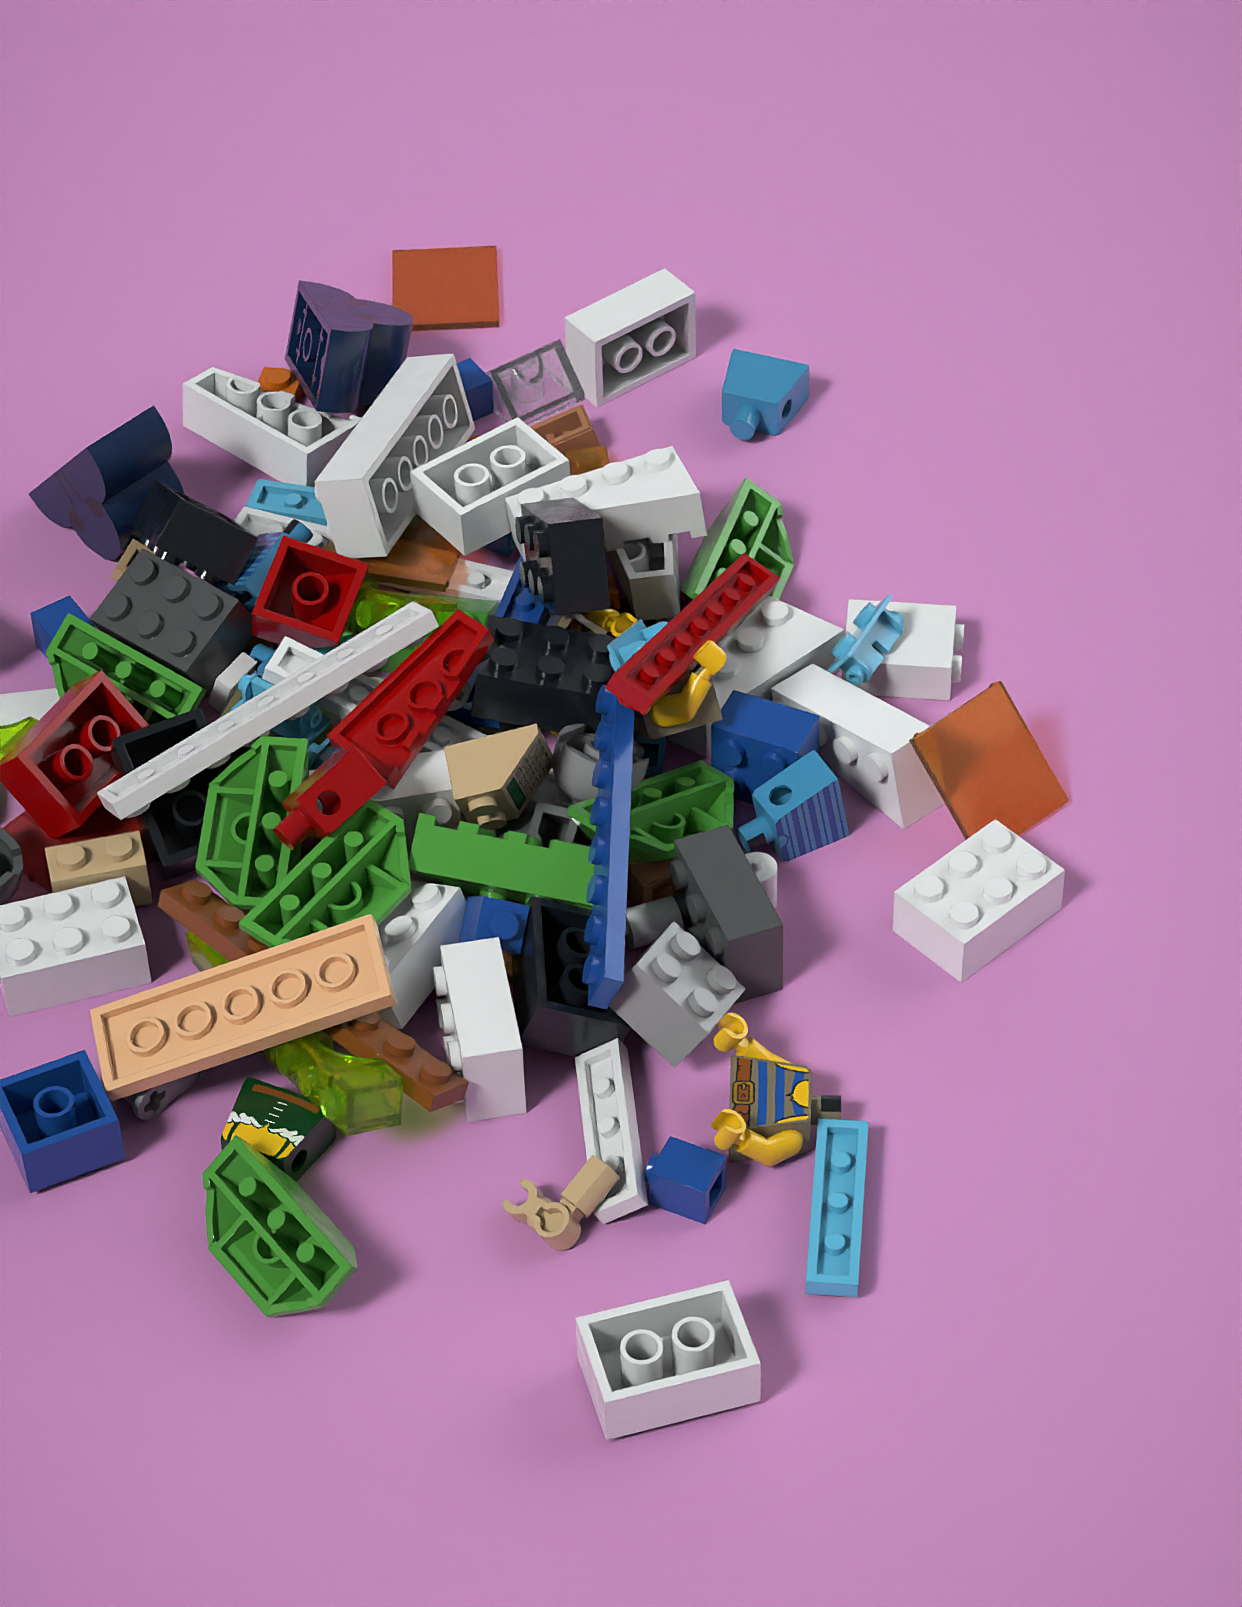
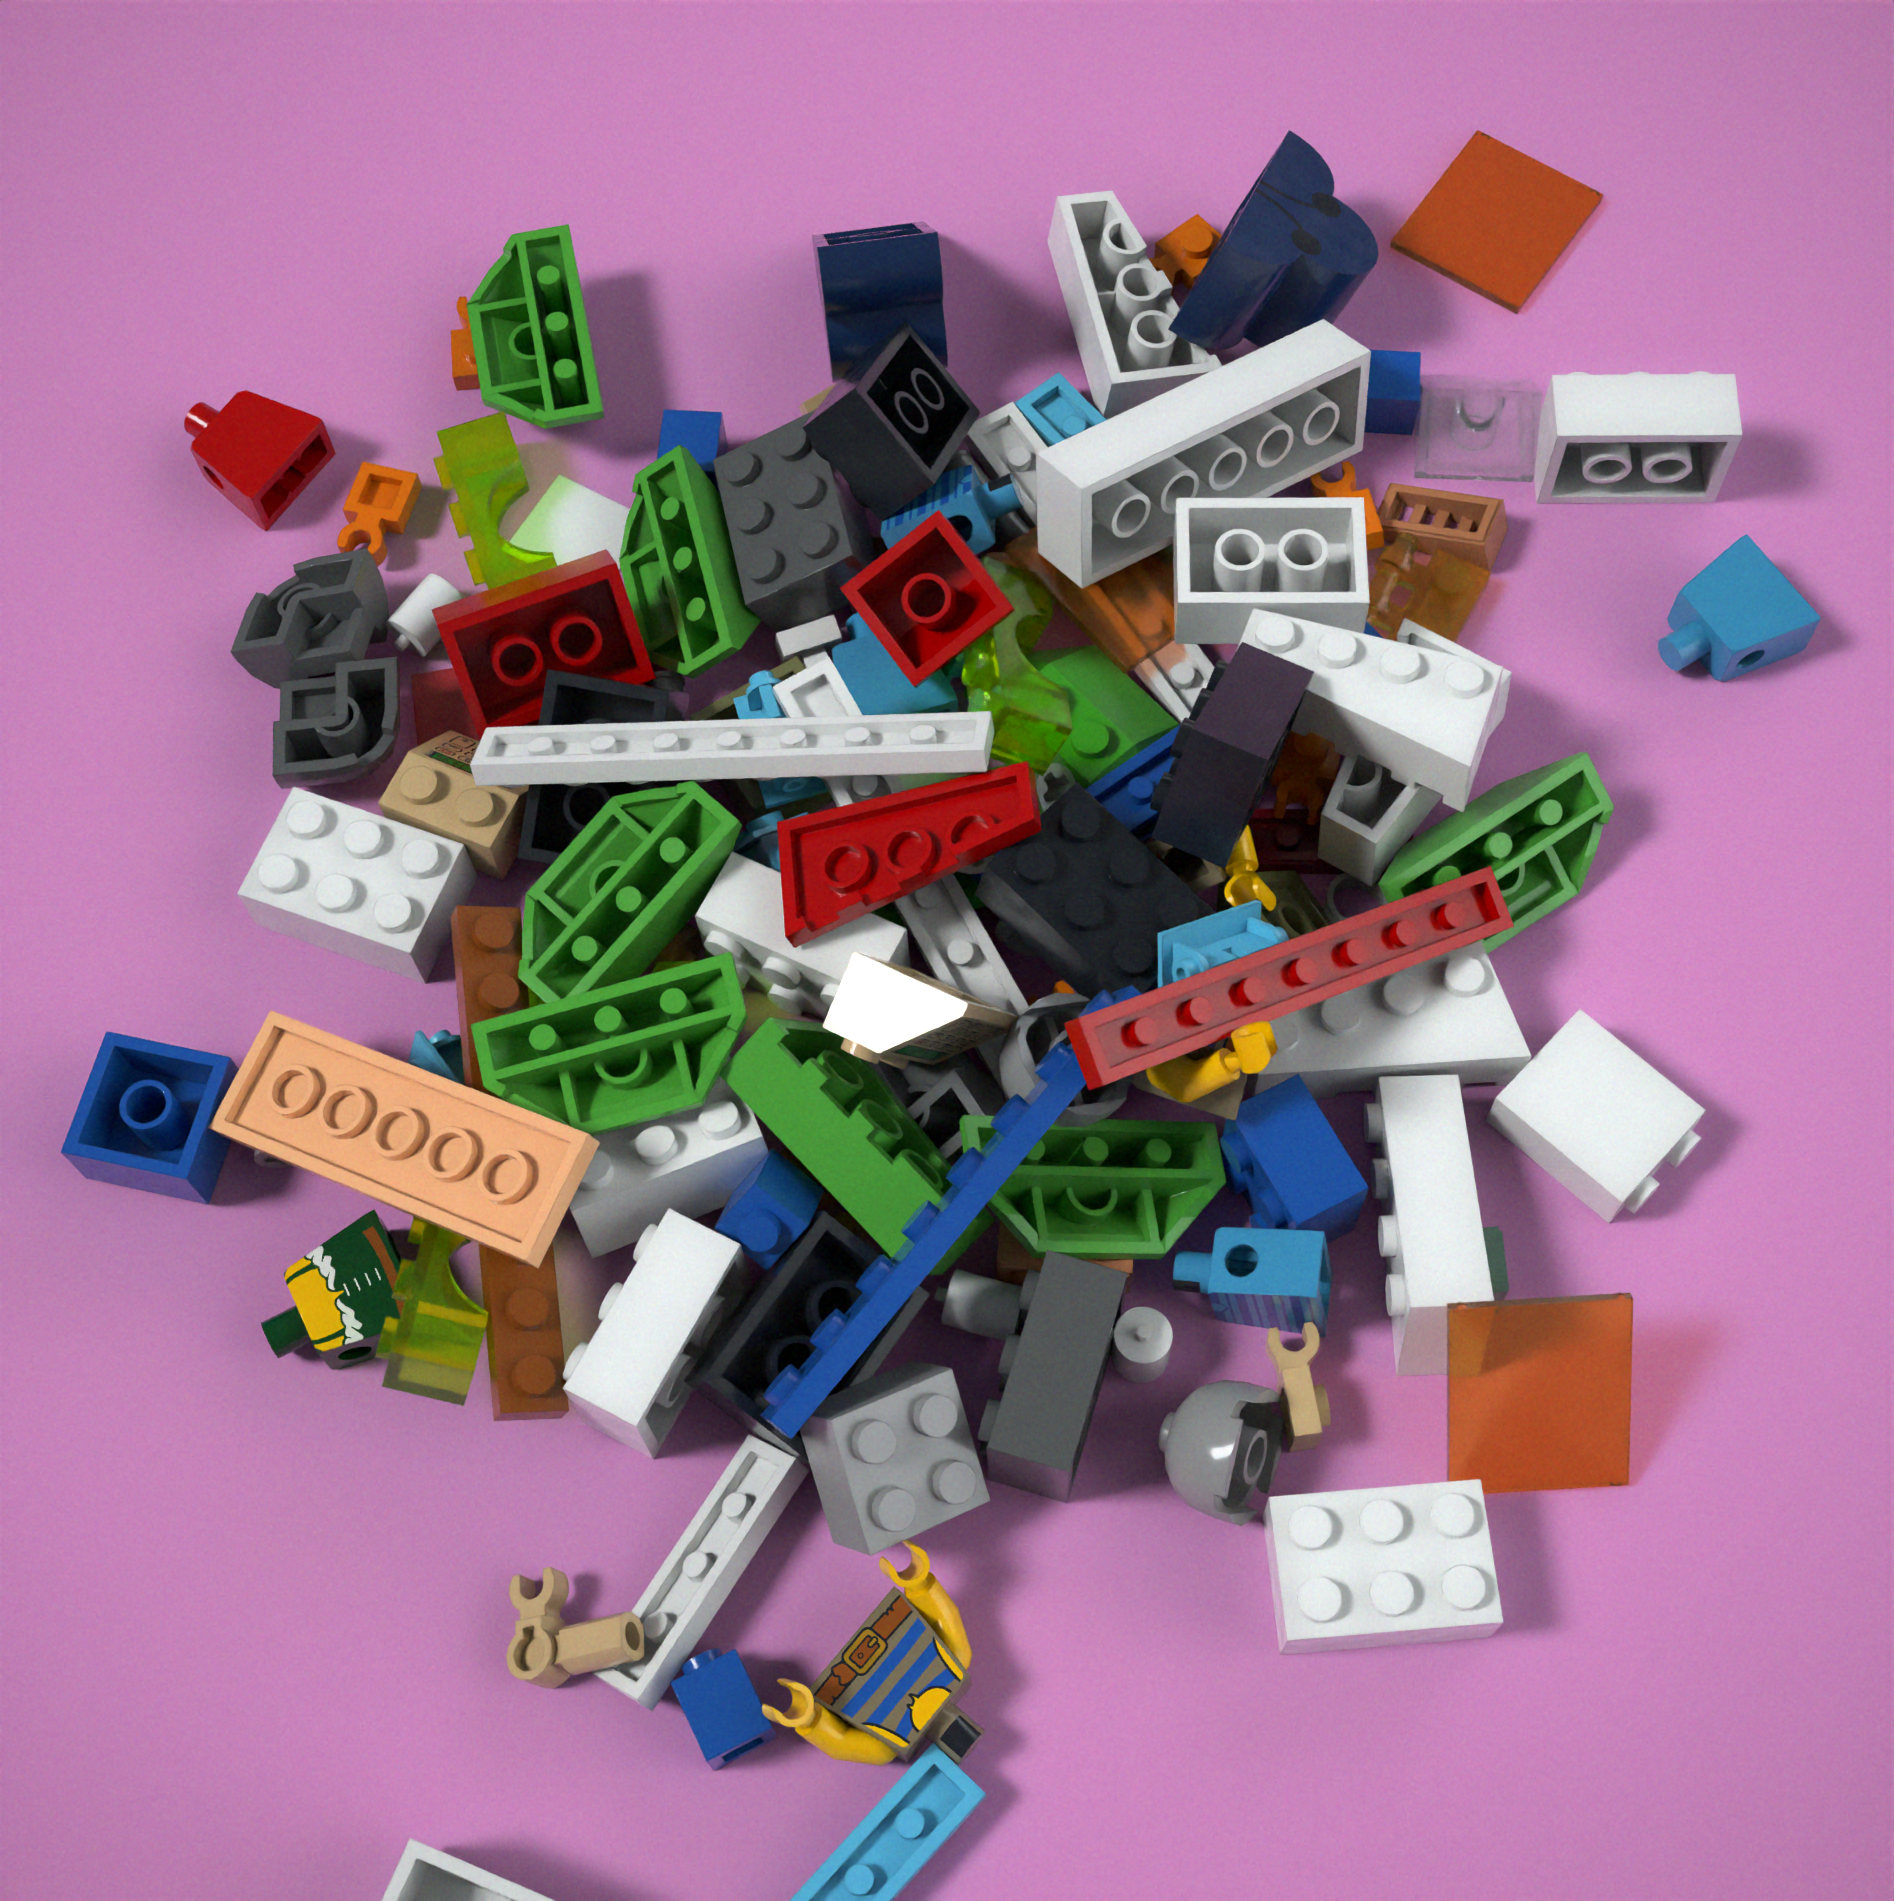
camera: 40 degrees right, 20 degrees up
bright green wedge [202,1135,358,1318] -> none
red torso [273,747,387,850] -> none
medium azure hinge [827,594,904,685] -> none
none -> light grey cylinder [1158,1380,1284,1526]
none -> tan plate [1265,1322,1331,1453]

